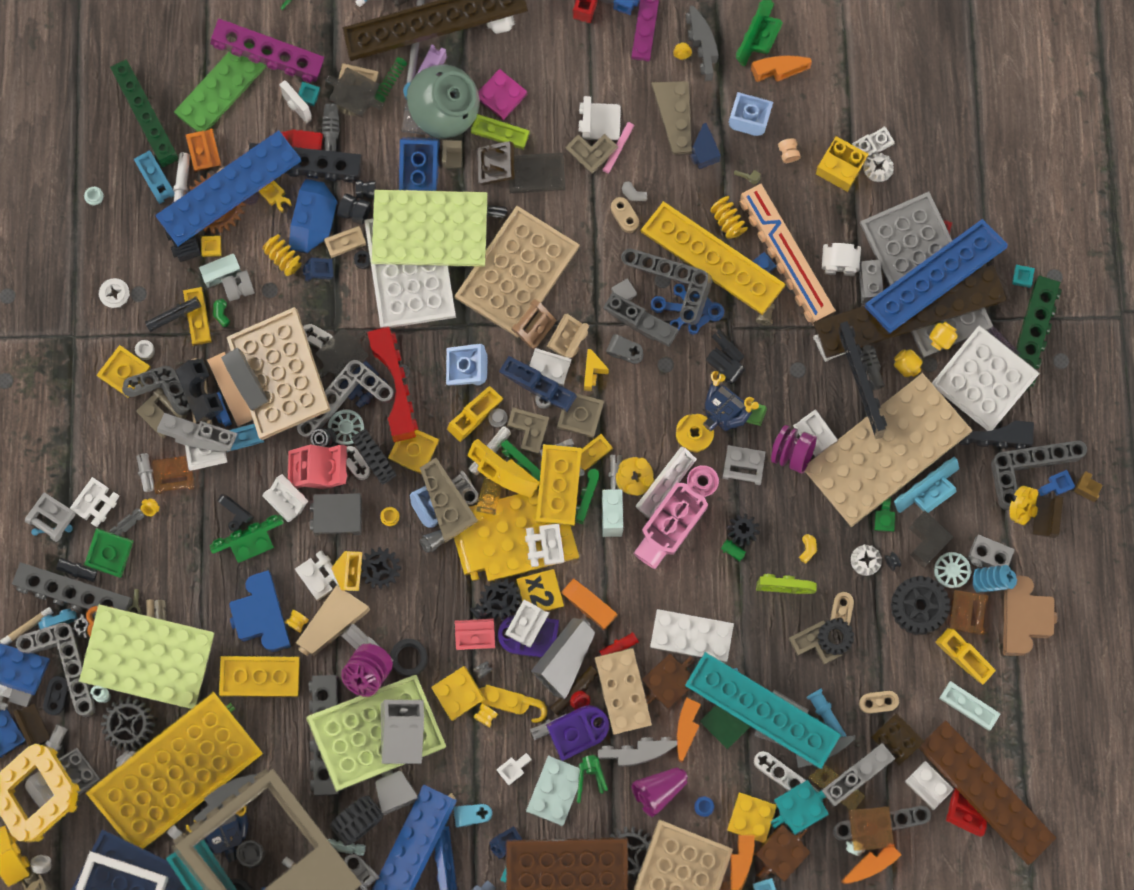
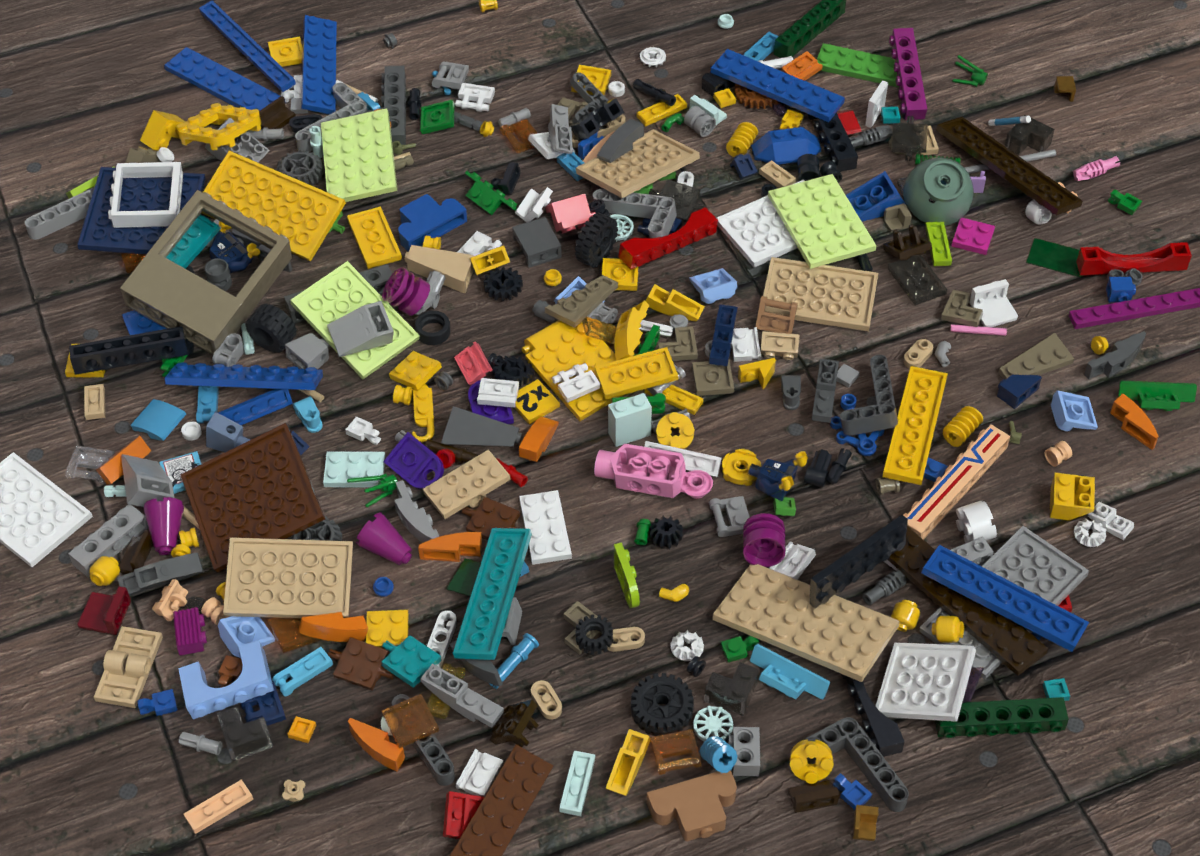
camera: 70 degrees right, 25 degrees down
none -> dark green piece [1026,238,1082,278]

